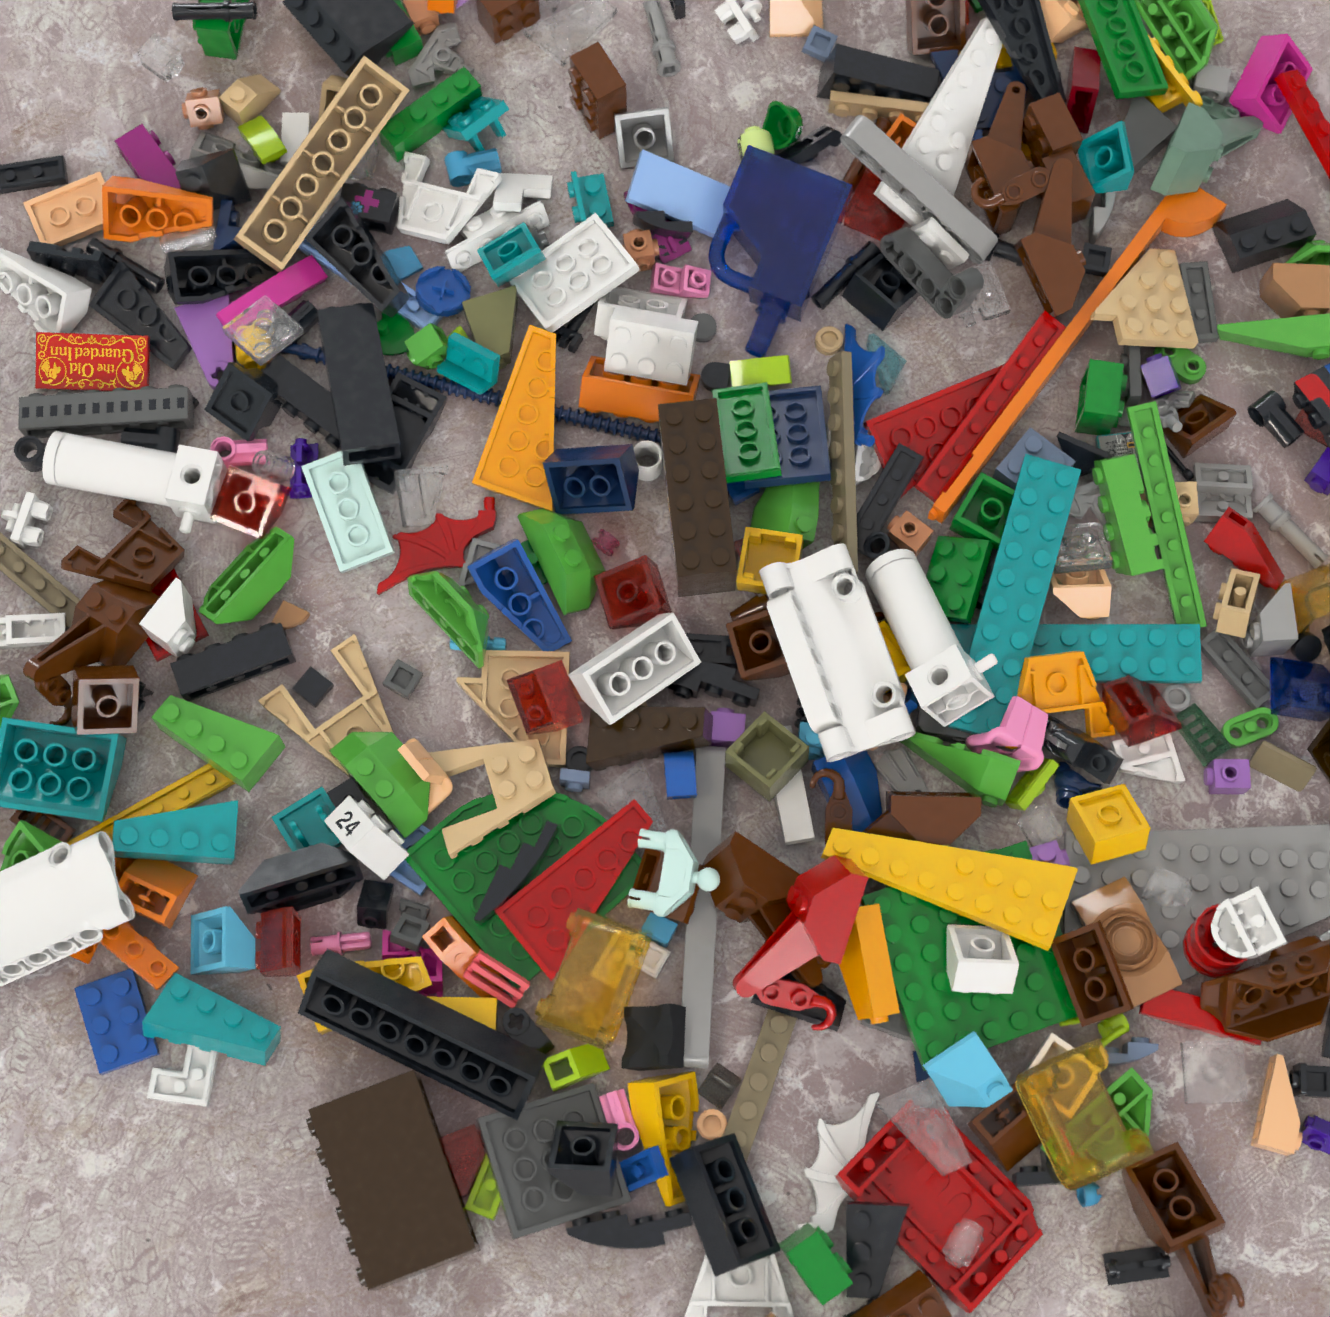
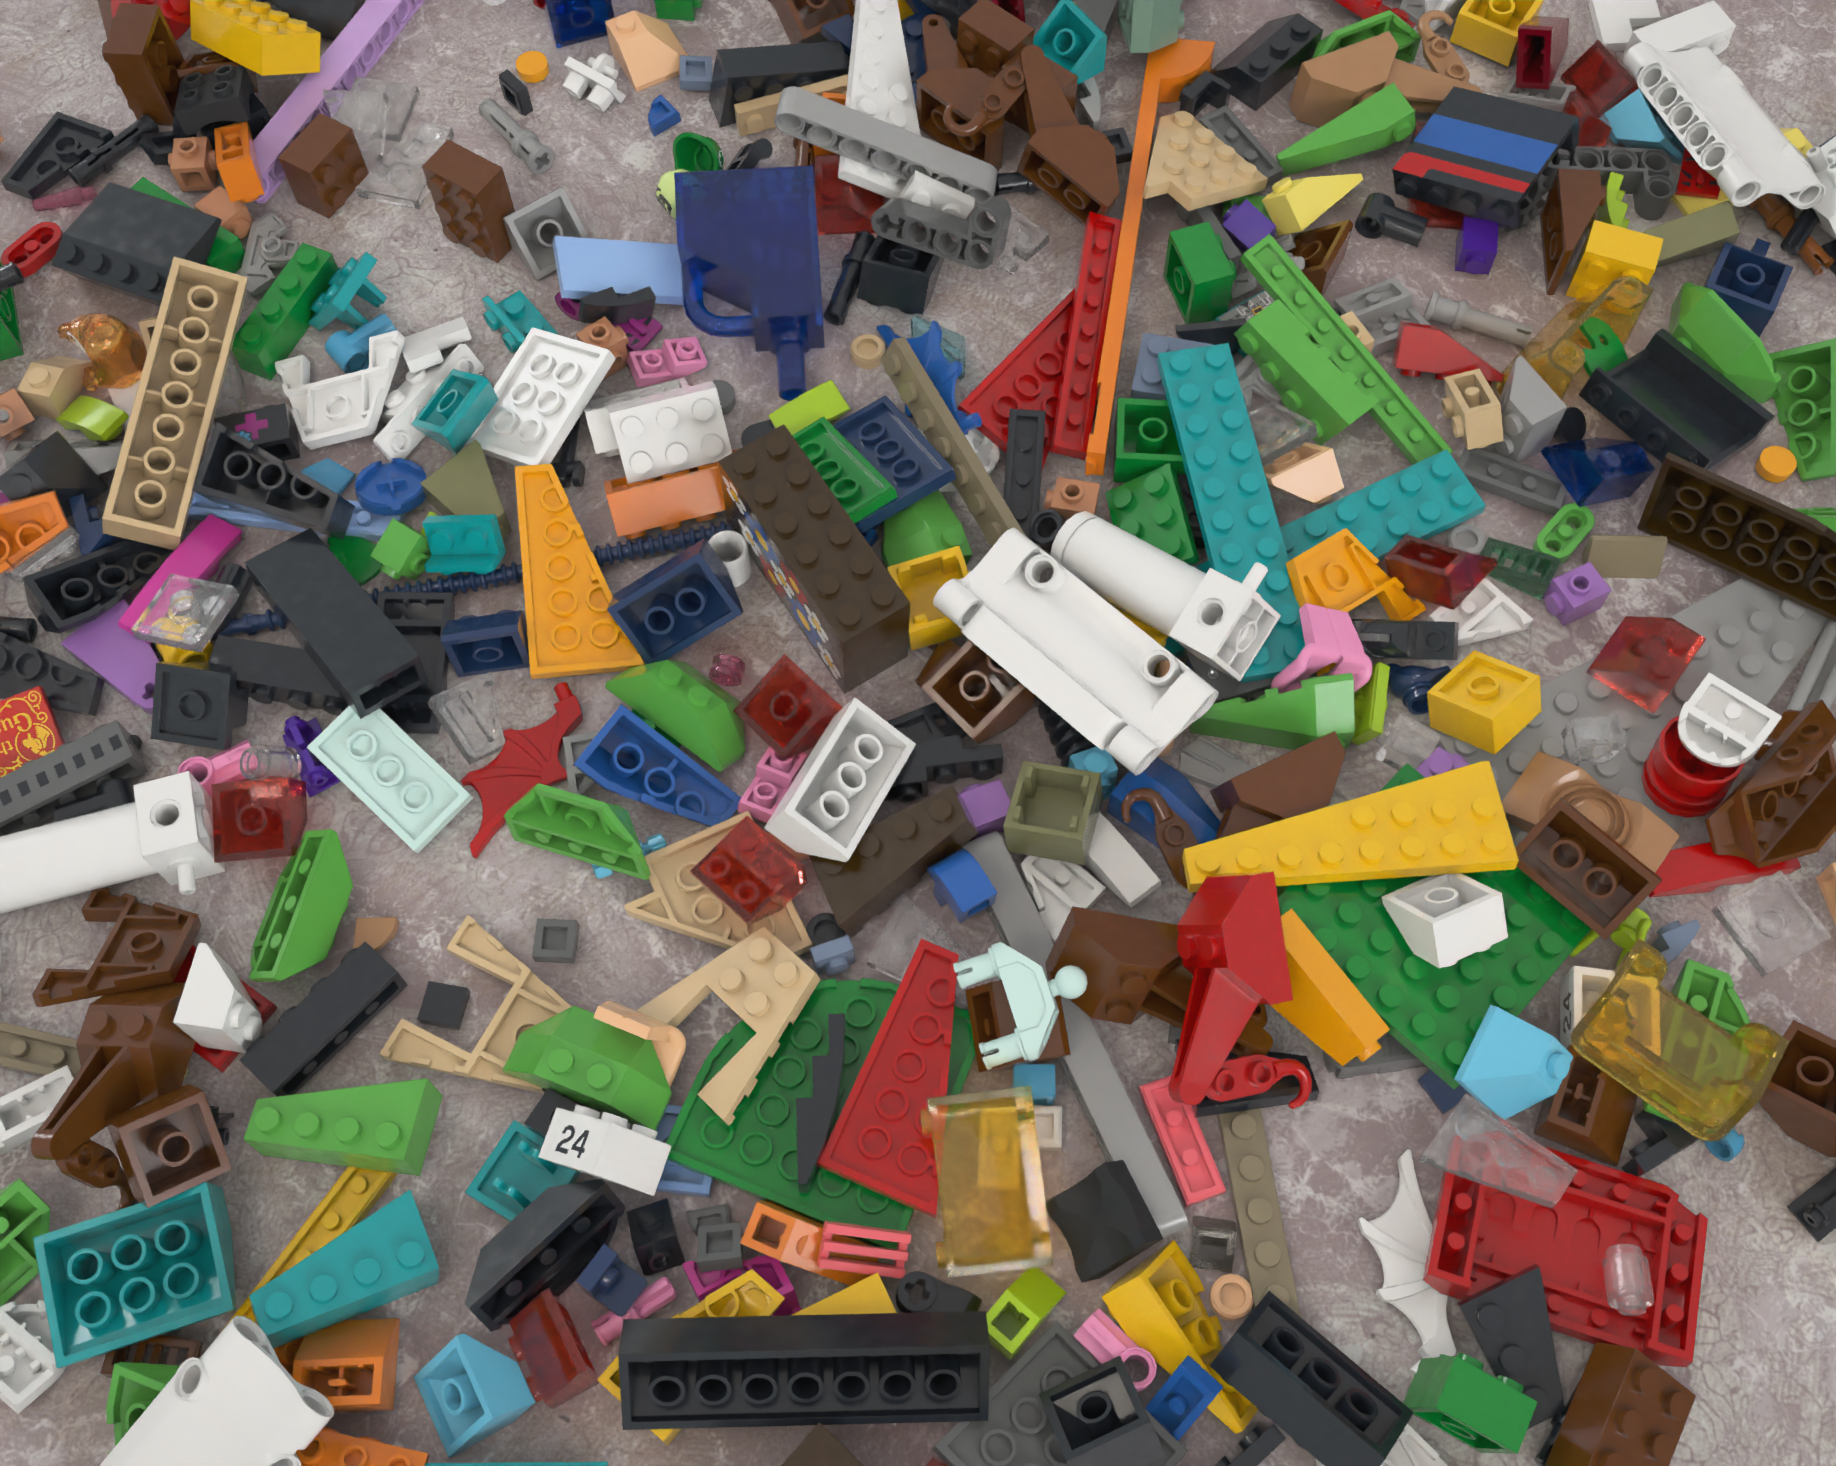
camera: 25 degrees left, 10 degrees down
none -> clear orange piece [57,313,147,391]
none -> dark blue slope [441,610,530,678]
none -> dark blue slope [576,1244,647,1317]
none -> blue tile [648,95,681,137]
none -> bright pink slope [738,741,808,823]
none -> white wing [1019,855,1106,944]
none -> coral tile [1138,1075,1226,1208]
none -> black bracket [1179,70,1231,117]
none -> light yellow slope [1262,173,1363,236]
none -> clear red slope [1586,616,1707,714]

